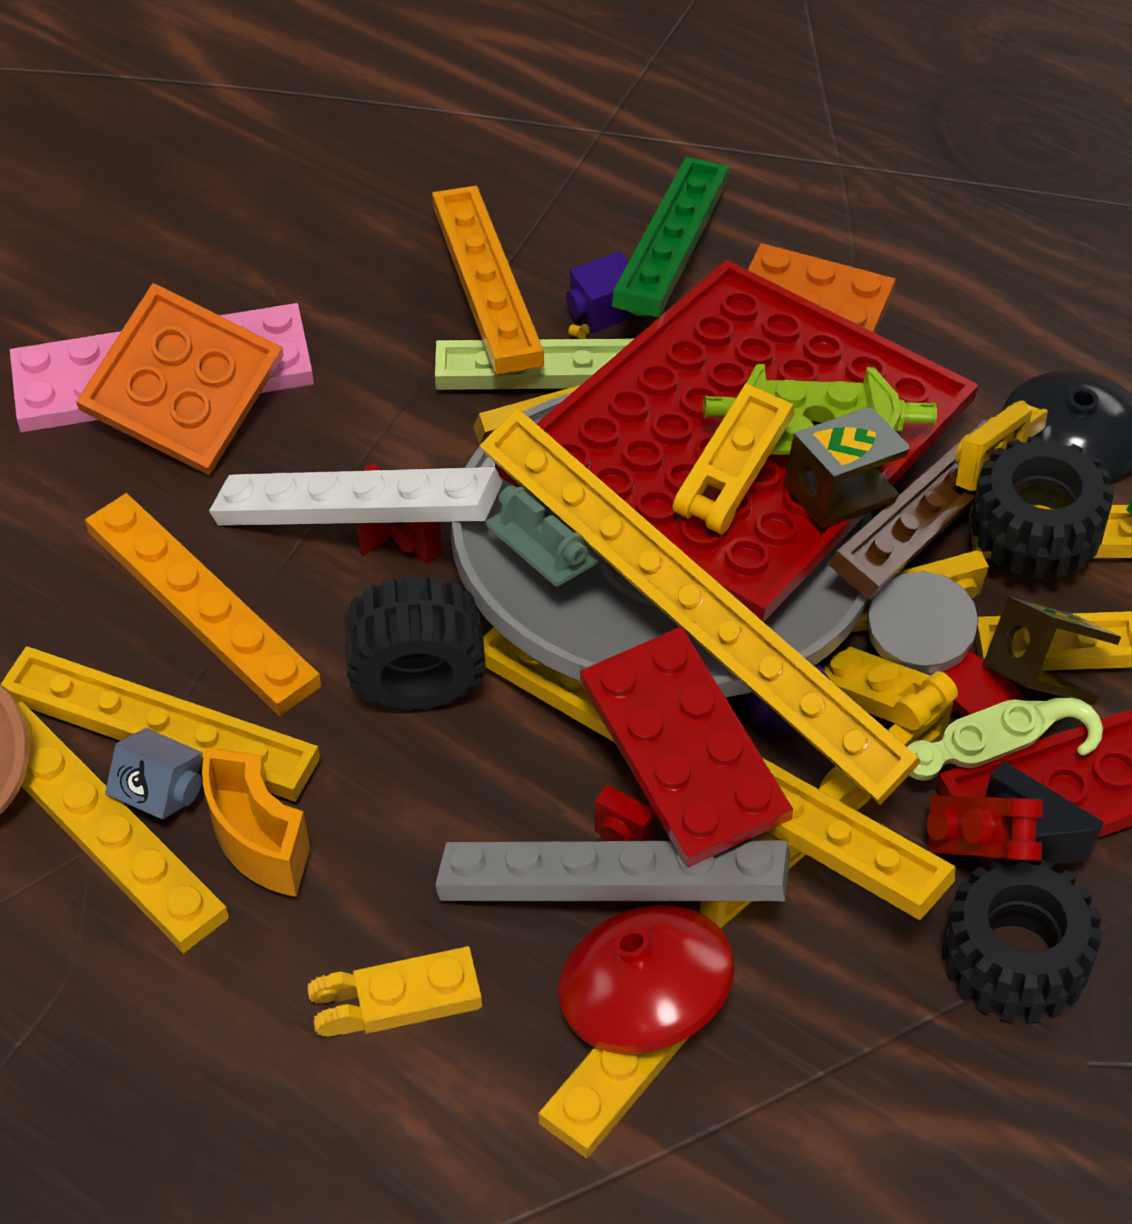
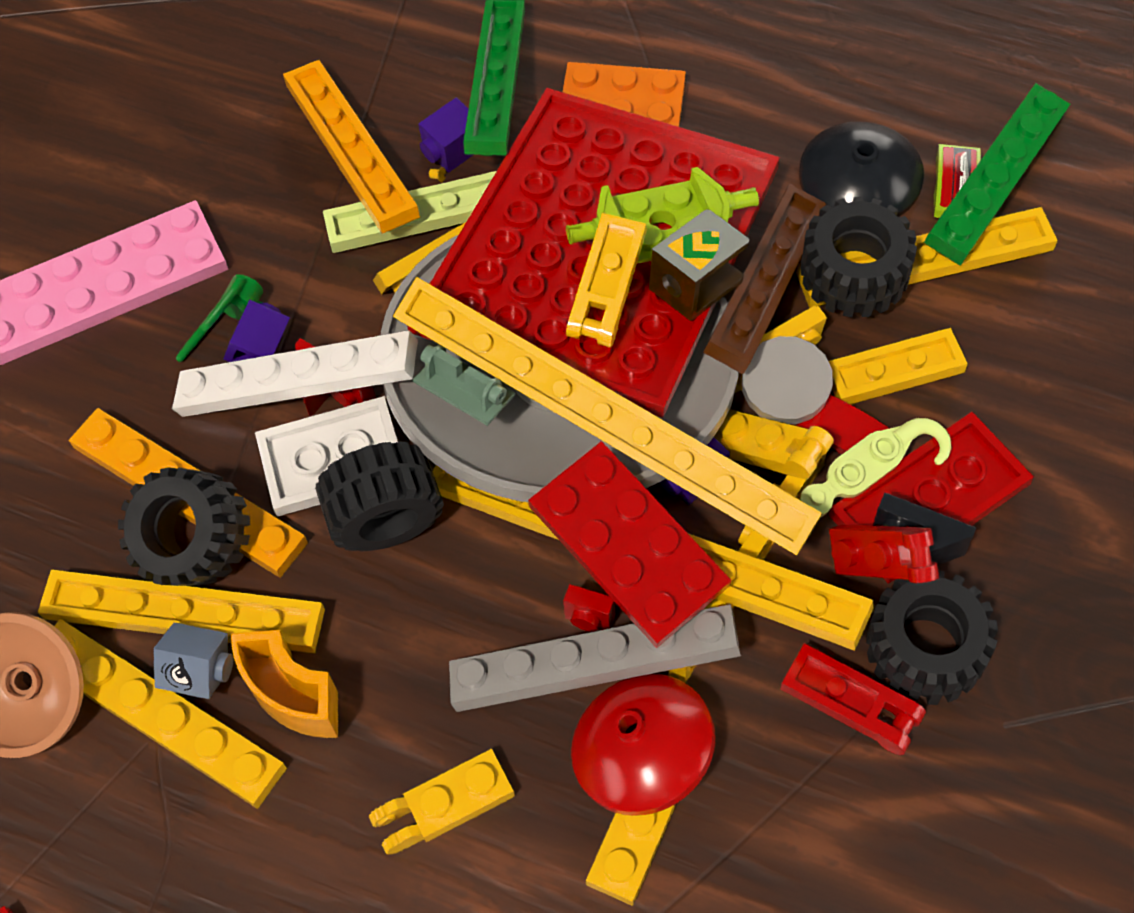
camera: 10 degrees left, 10 degrees up
orange plate [76,283,284,476] -> none
yellow hinge [955,400,1048,491] -> none
dark brown piece [983,596,1121,705] -> none
none -> black tyre [118,467,250,586]
none -> green plant [176,274,264,362]
none -> dark purple brick [223,299,290,362]
none -> white plate [255,396,398,517]
none -> red plate [780,643,926,755]

